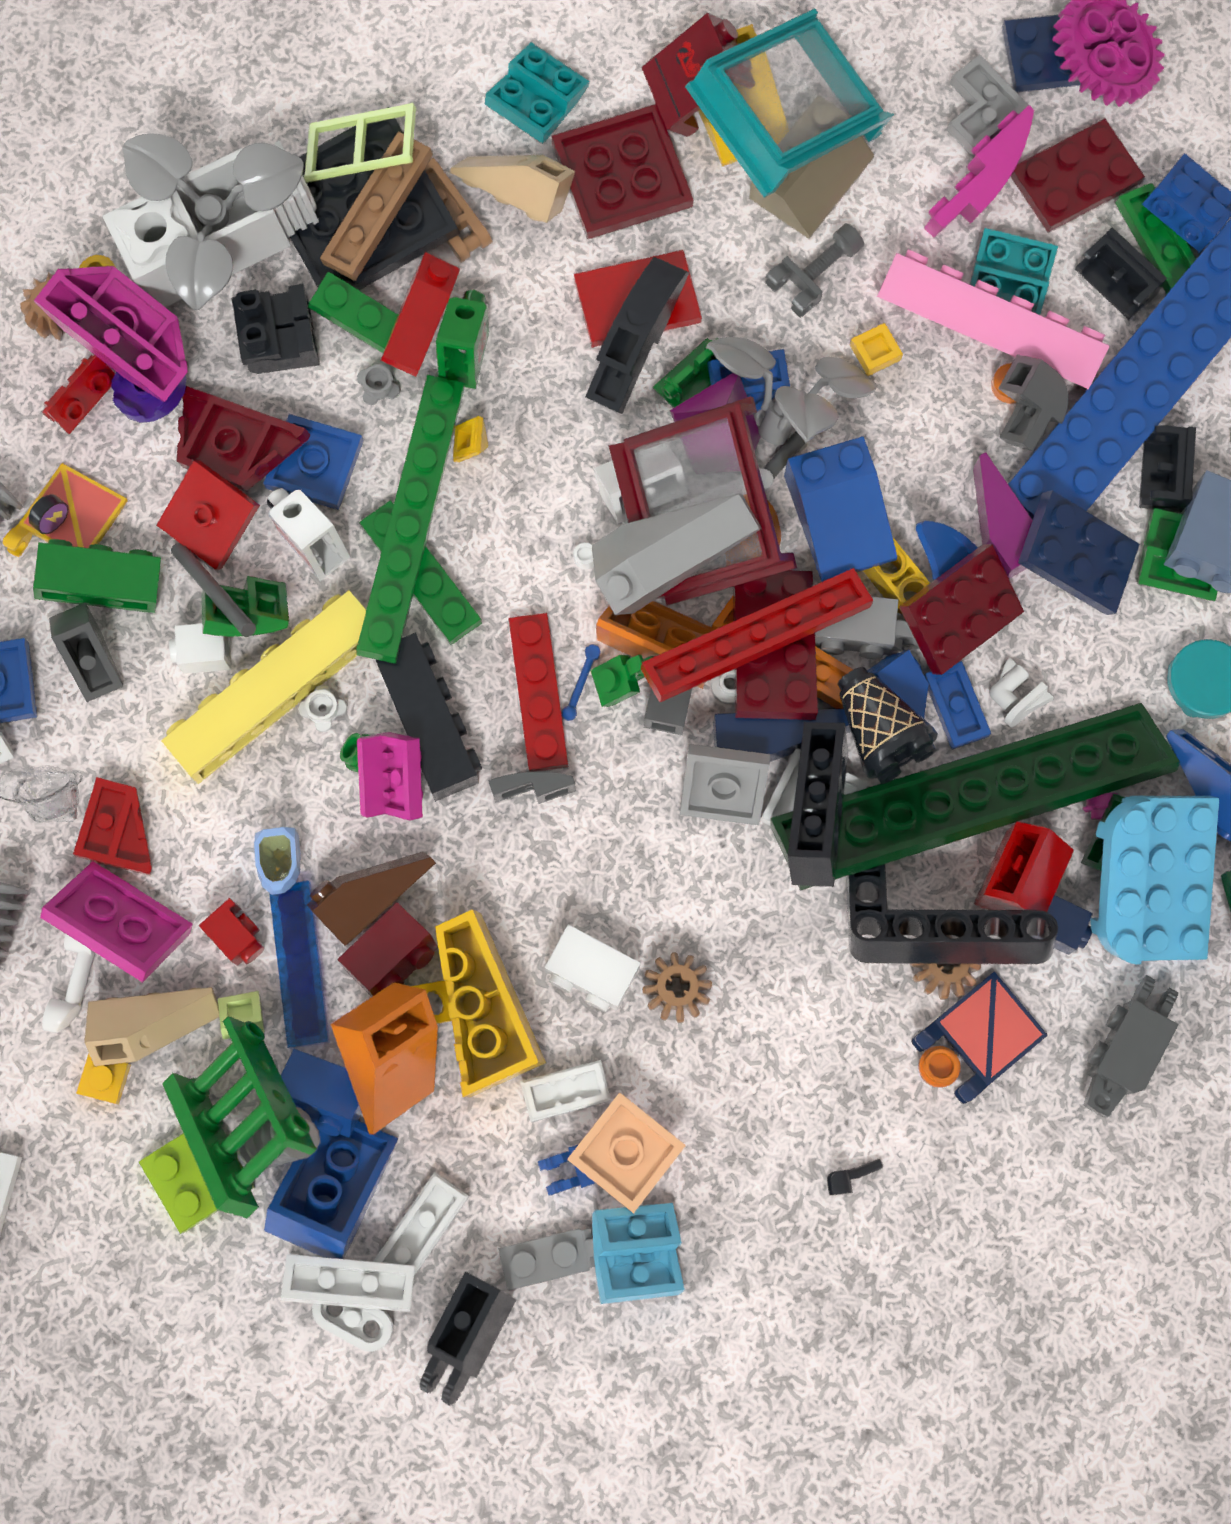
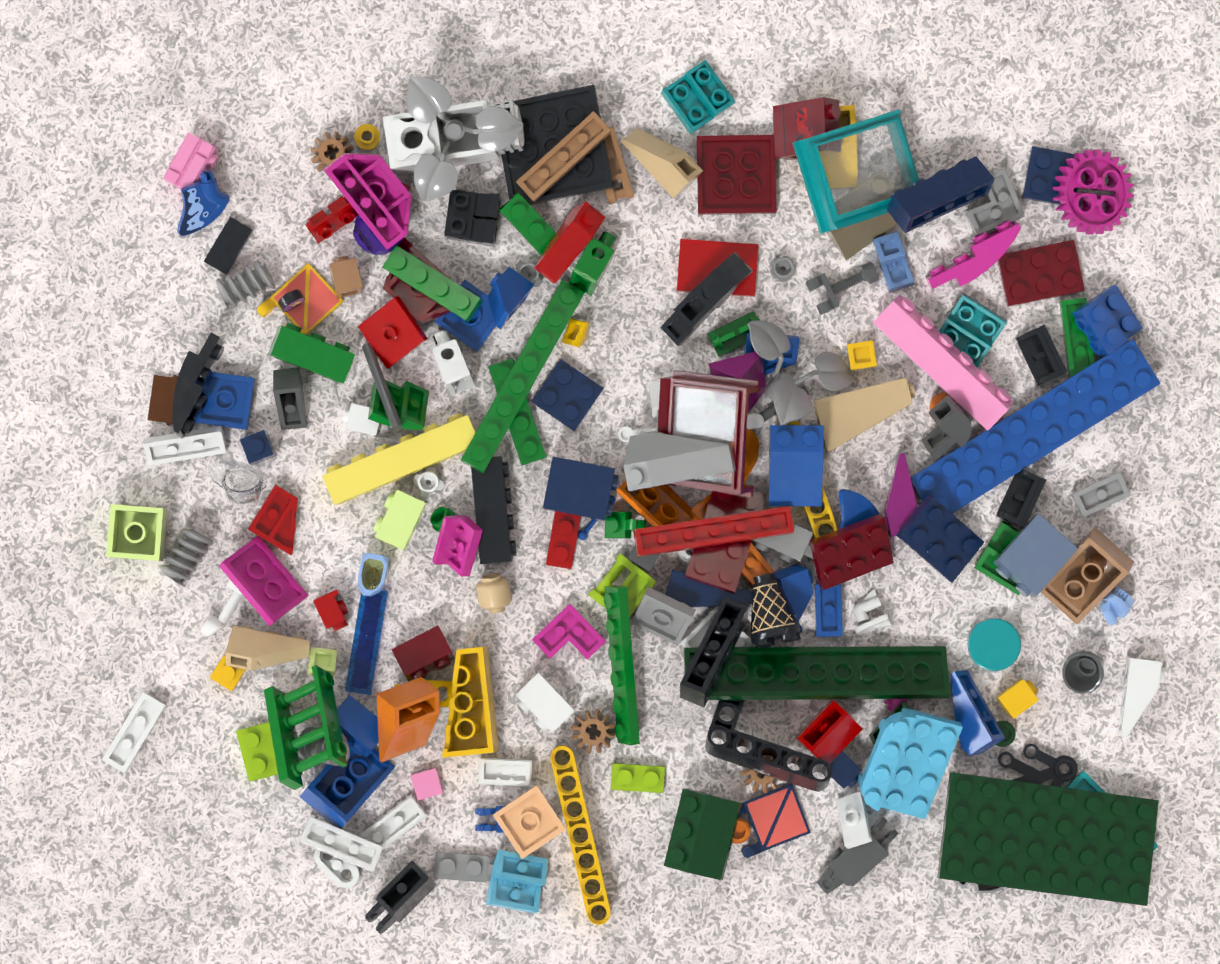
camera: 20 degrees right, 10 degrees up
yellowish green window [304,103,416,182] -> none
reddish brown slope [306,852,436,946] -> none
dark grey slope [488,772,576,804] -> none
black hand [827,1159,883,1195] -> none
none -> dark blue brick [240,430,277,466]
none -> medium nougat brick [329,256,363,299]
none -> yellowish green brick [373,490,427,551]
none -> green plate [382,245,483,323]
none -> bright pink tile [410,768,443,801]
none -> tan head [476,573,512,614]
none -> blue slope [488,267,534,329]
none -> dark blue plate [531,359,604,432]
none -> dark pink plate [532,604,606,660]
none -> dark blue brick [542,456,619,521]
none -> yellow beam [550,745,611,925]
none -> lime plate [587,553,657,617]
none -> green plate [604,585,640,745]
none -> lime plate [611,763,665,793]
none -> dark green slope [664,788,742,880]
none -> light grey plate [770,256,796,282]
none -> tan slope [813,378,915,453]
none -> white plate [836,792,872,849]
none -> medium blue slope [873,231,914,293]
none -> dark blue brick [887,156,994,233]

